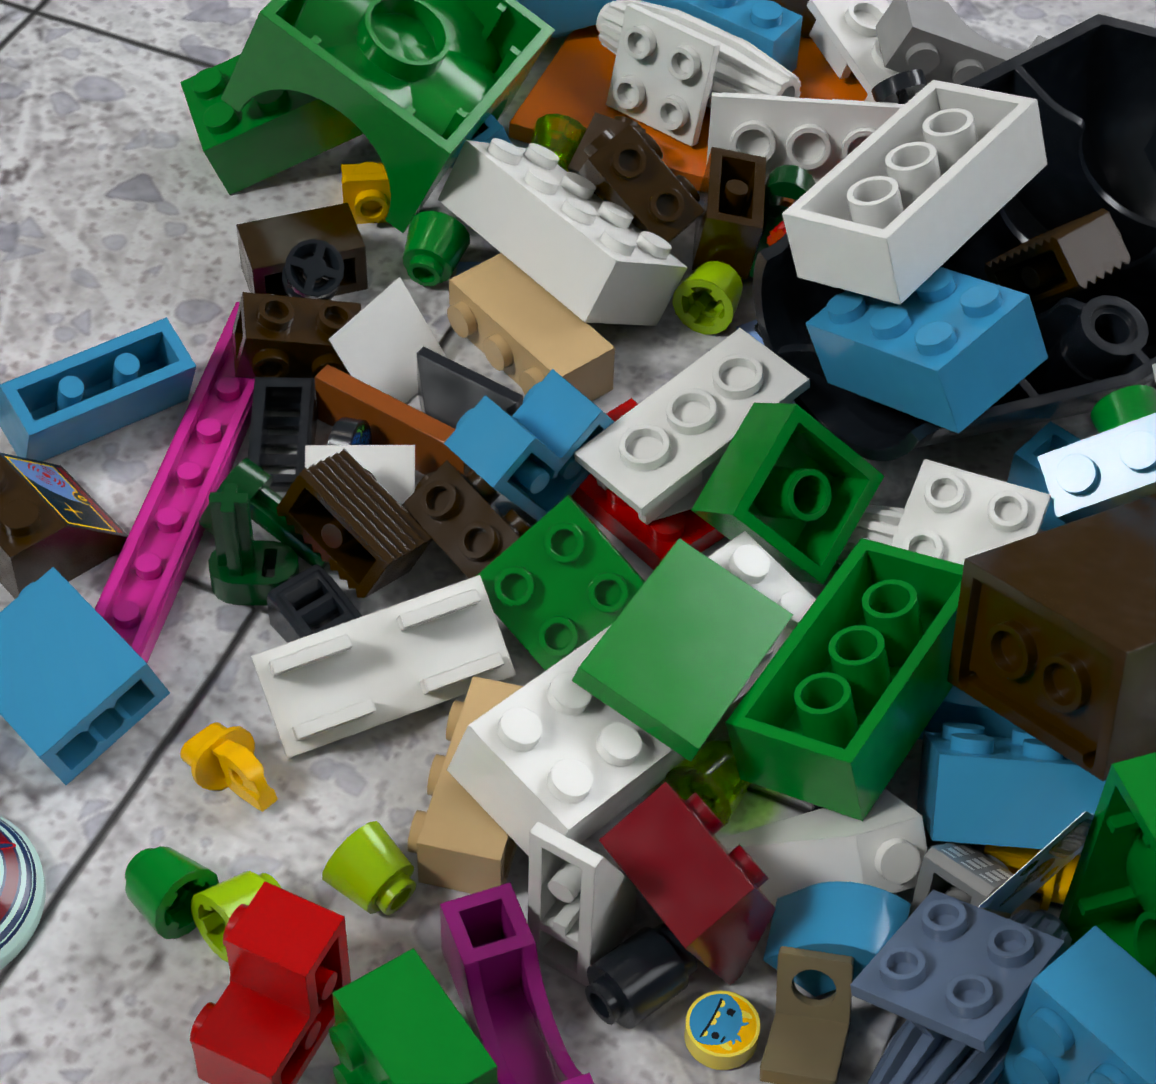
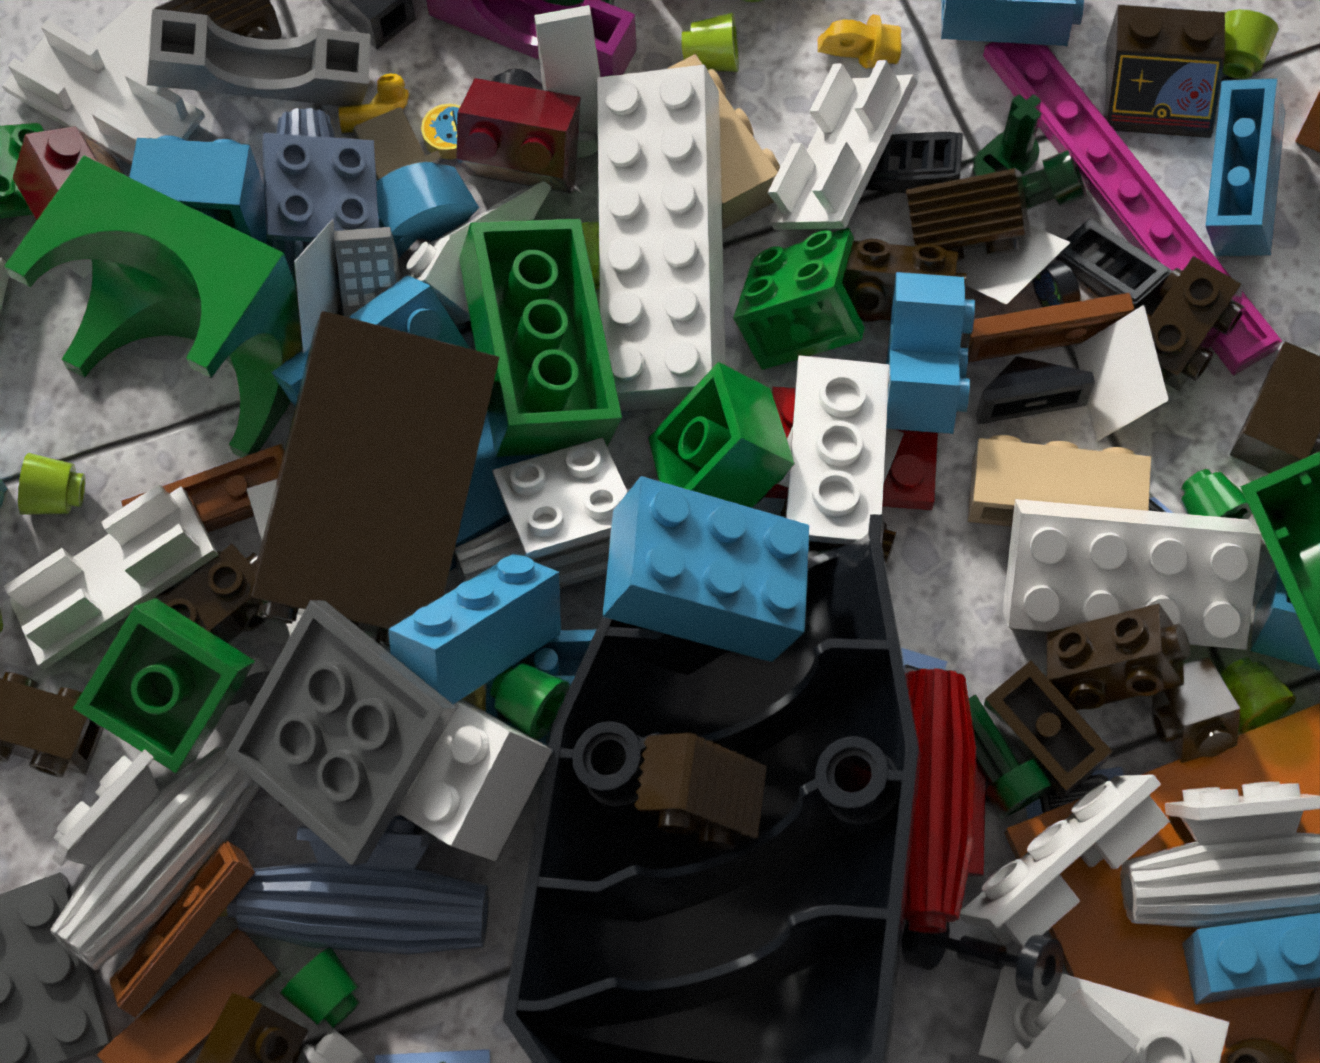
camera: 140 degrees right, 20 degrees up
black wheel [282,239,344,300] -> none
green tile [572,538,793,762] -> none
lime hat [672,261,743,335] -> none
white brick [782,80,1047,305] -> none

